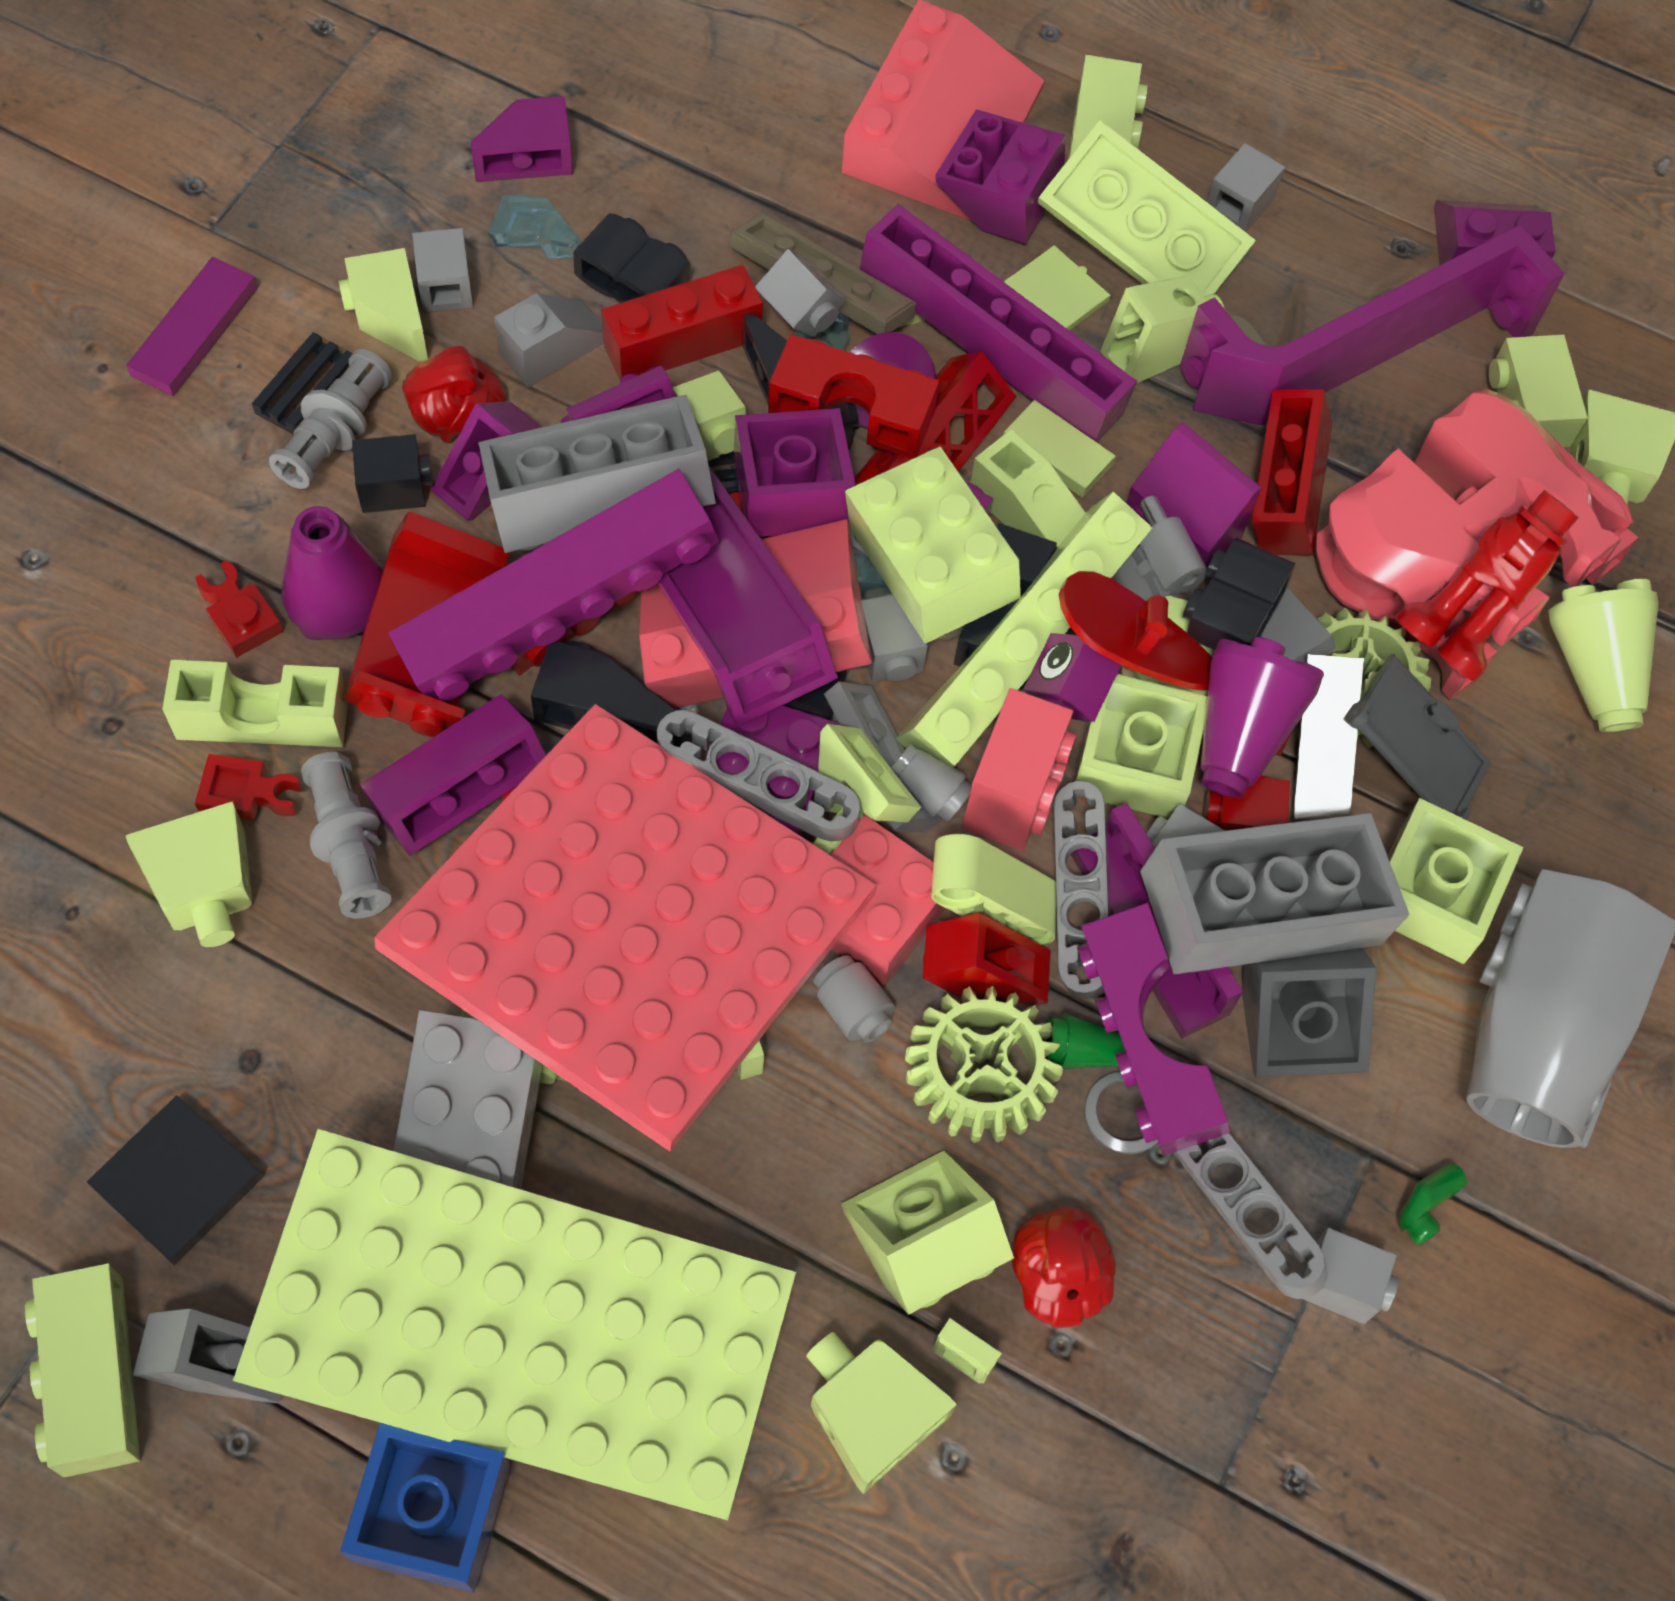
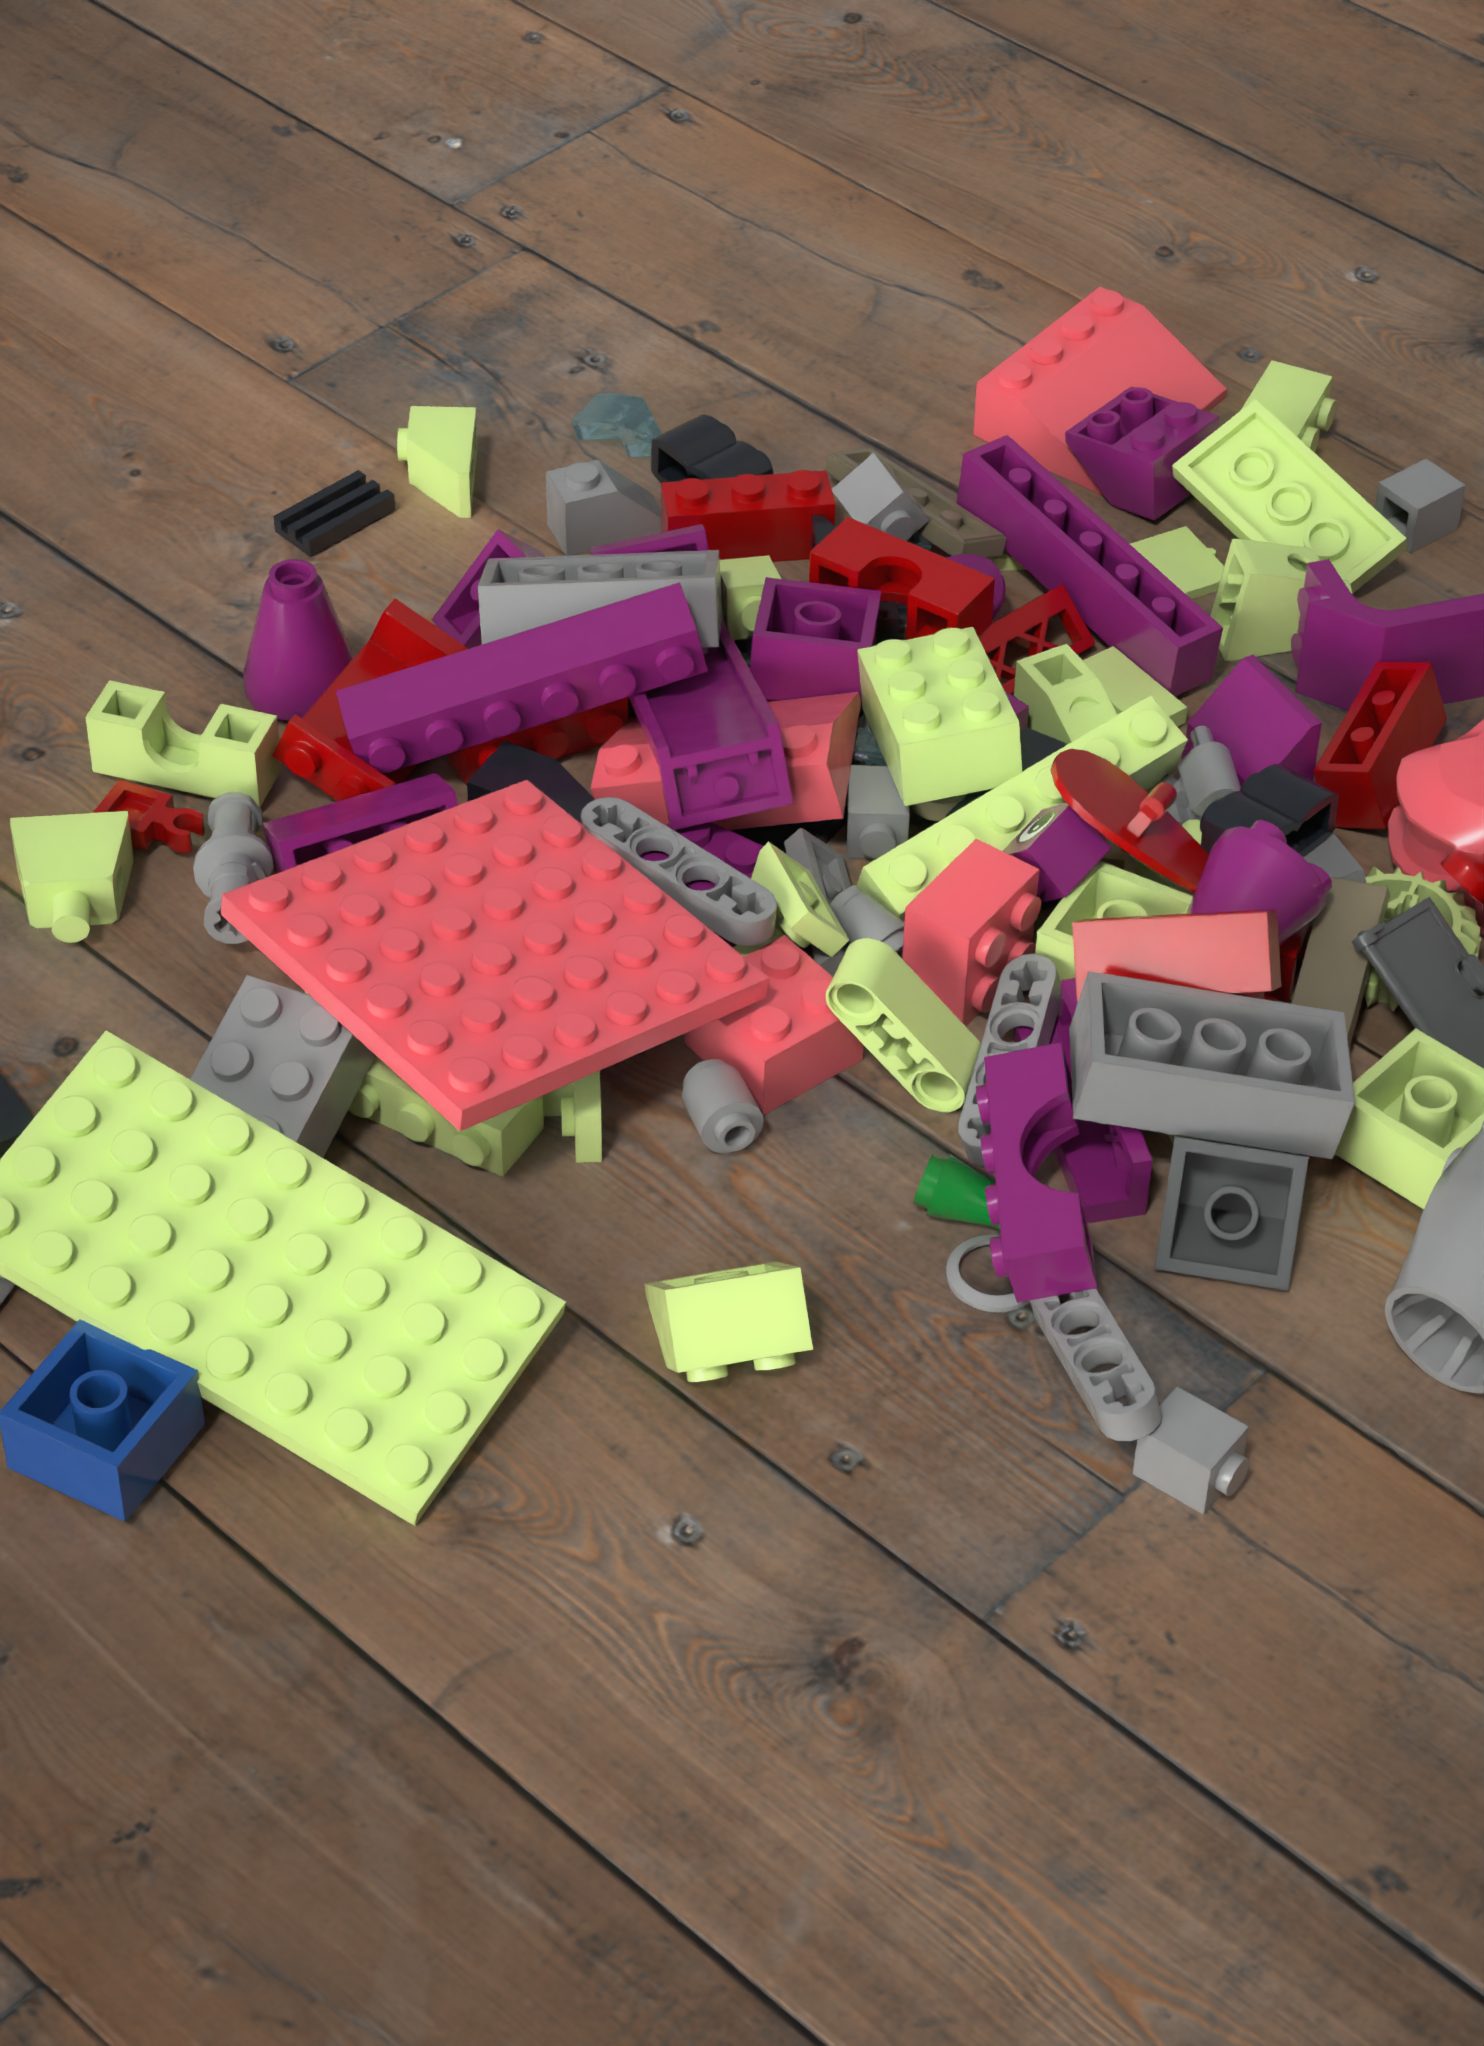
camera: 20 degrees right, 20 degrees down
magenta tile [126,257,258,396] -> none
red plate [196,560,284,658] -> none
light grey piece [269,349,393,489] -> none
black brick [352,434,433,513] -> none
red hair [402,346,506,443] -> none
light grey brick [412,228,473,313] -> none
magenta slope [471,96,573,182] -> none
yellowish green torso [806,1332,957,1494] -> none
yellowish green gear [905,986,1063,1143] -> none
red slope [922,912,1051,1005] -> none
yellowish green tile [933,1318,1002,1384] -> none
red hair [1011,1206,1116,1328] -> none
green arm [1398,1163,1467,1245] -> none
none -> brick [1072,909,1281,1000]

